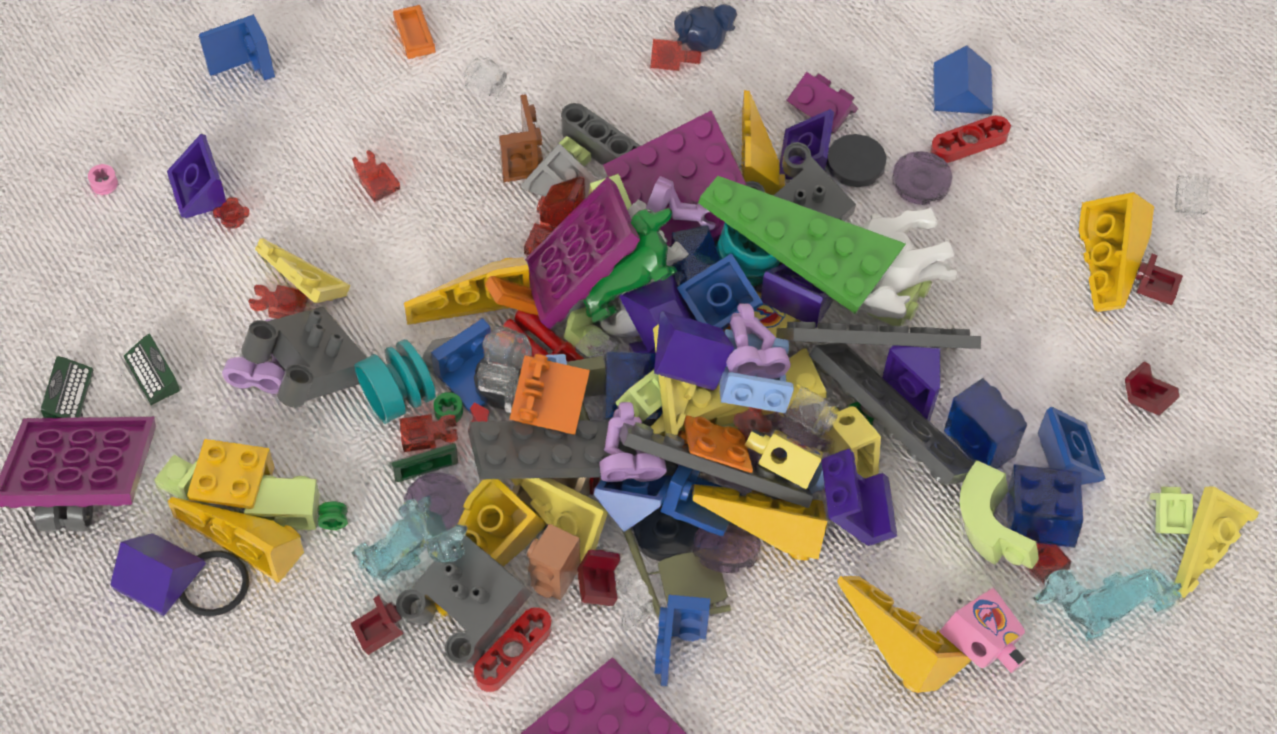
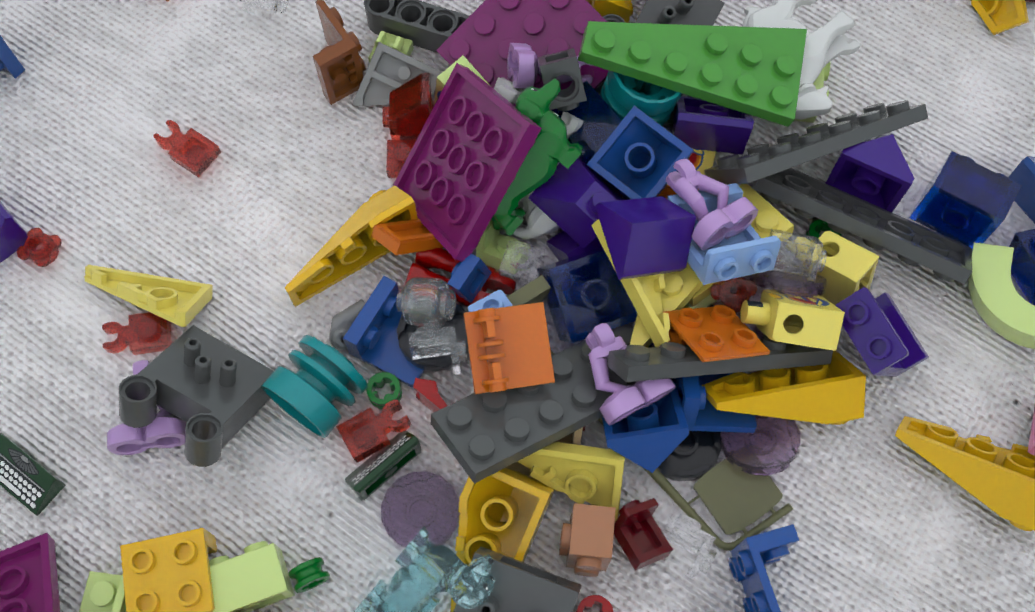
camera: 20 degrees left, 10 degrees up
yellowish green bracket [616,370,662,423] -> none
none -> blue plate [447,253,492,303]
none -> dark grey brick [537,48,587,111]

